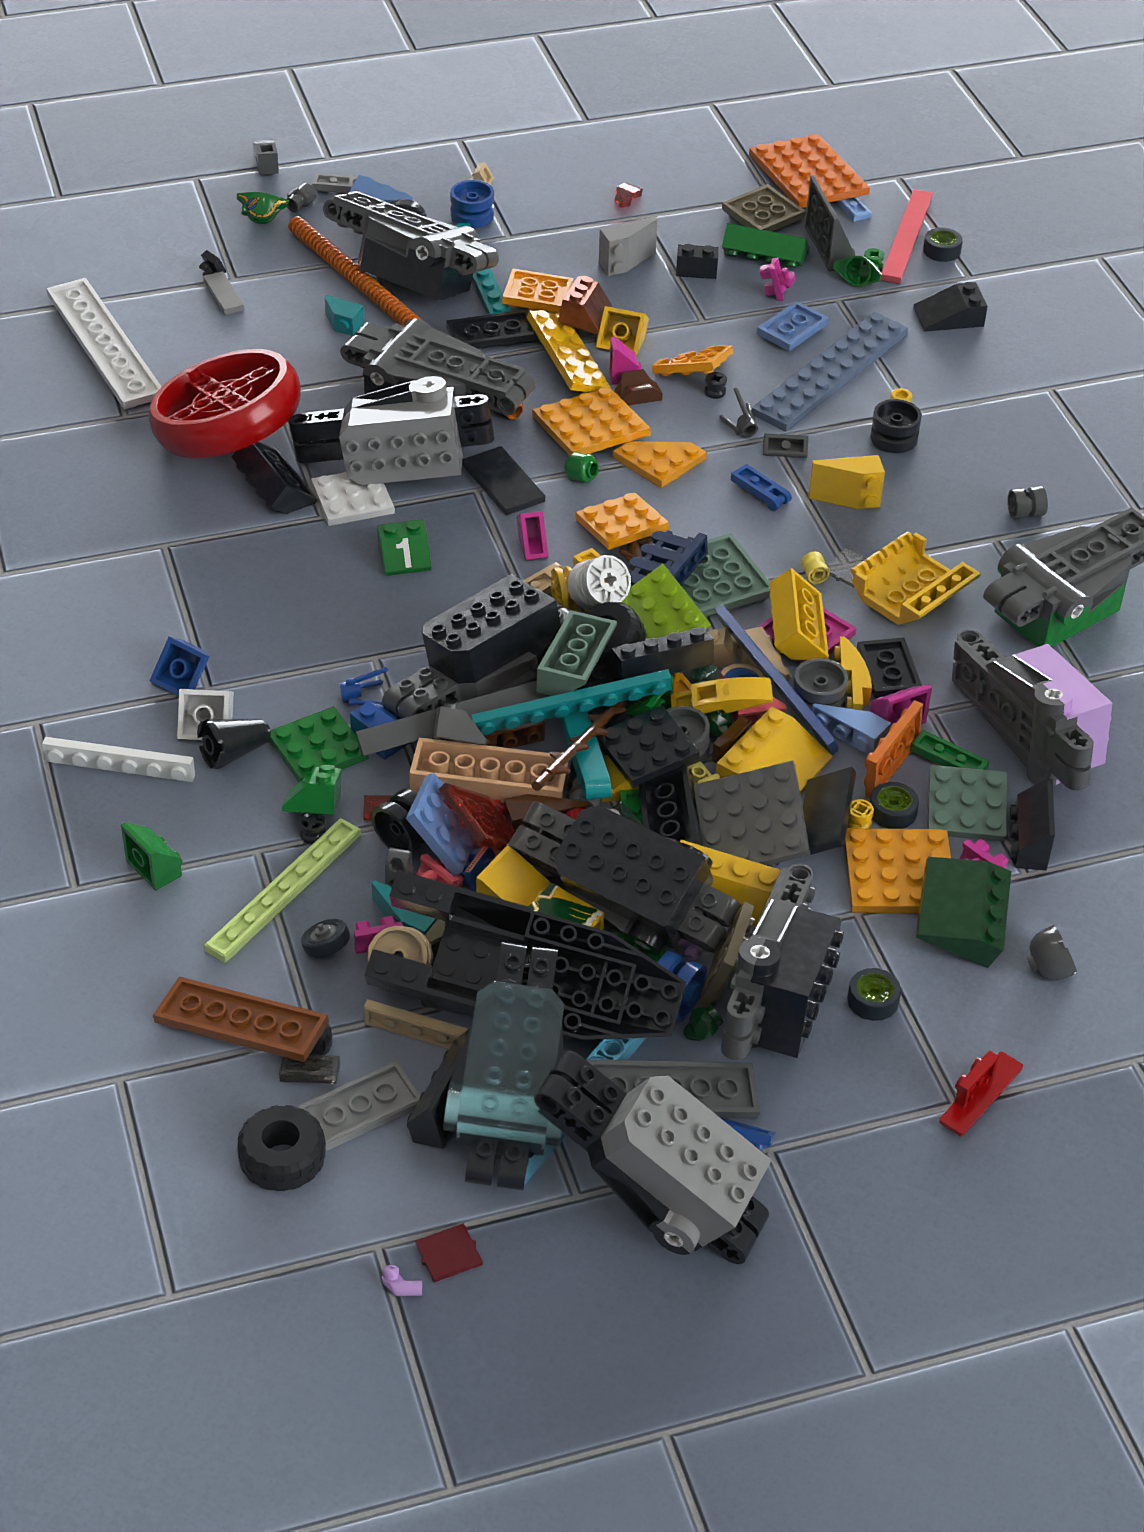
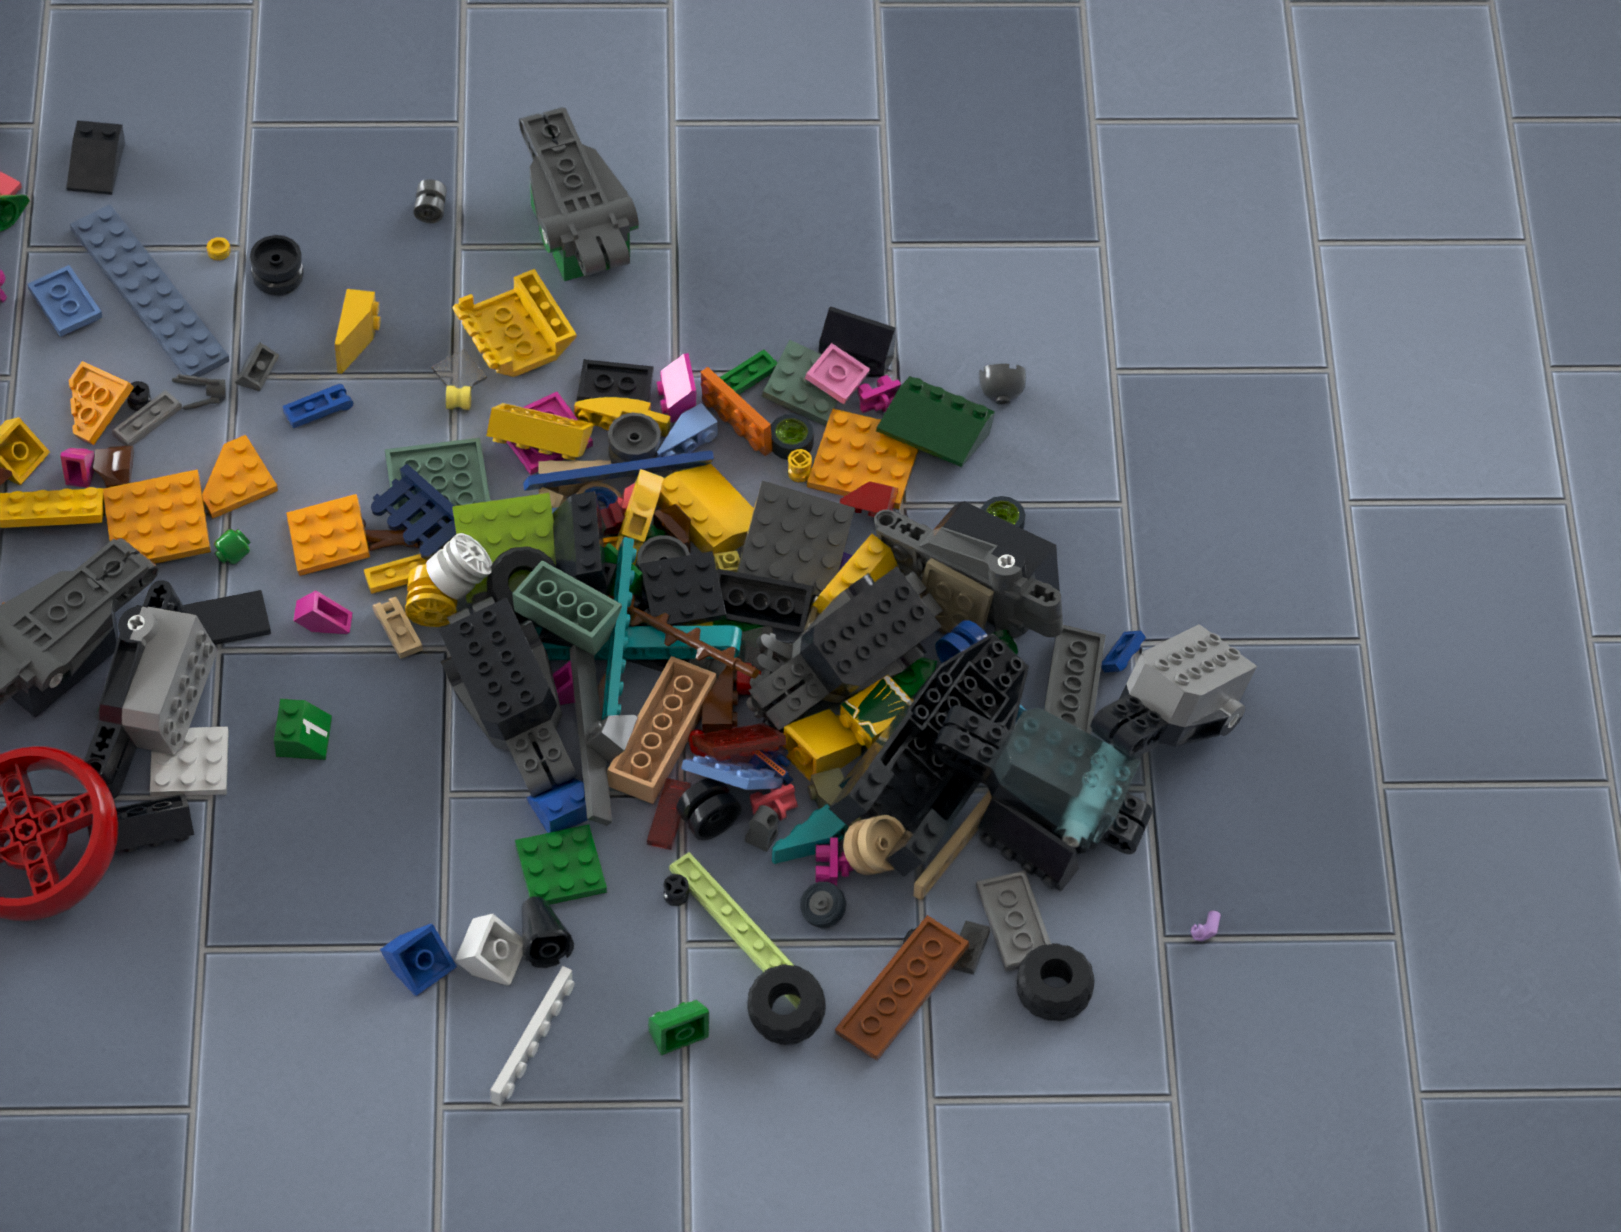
camera: 75 degrees left, 10 degrees up
green slope [282,765,341,815] -> none
blue plant [340,667,388,706] -> none
dark red piece [415,1223,483,1282] -> none
black tile [801,767,856,858] -> none
red bracket [939,1050,1023,1137] -> none
dark grey piece [952,629,1112,791] -> none
none -> light grey tile [112,390,182,446]
none -> black tyre [747,964,826,1045]
none -> bright pink plate [805,343,870,404]
none -> red slope [839,481,898,517]

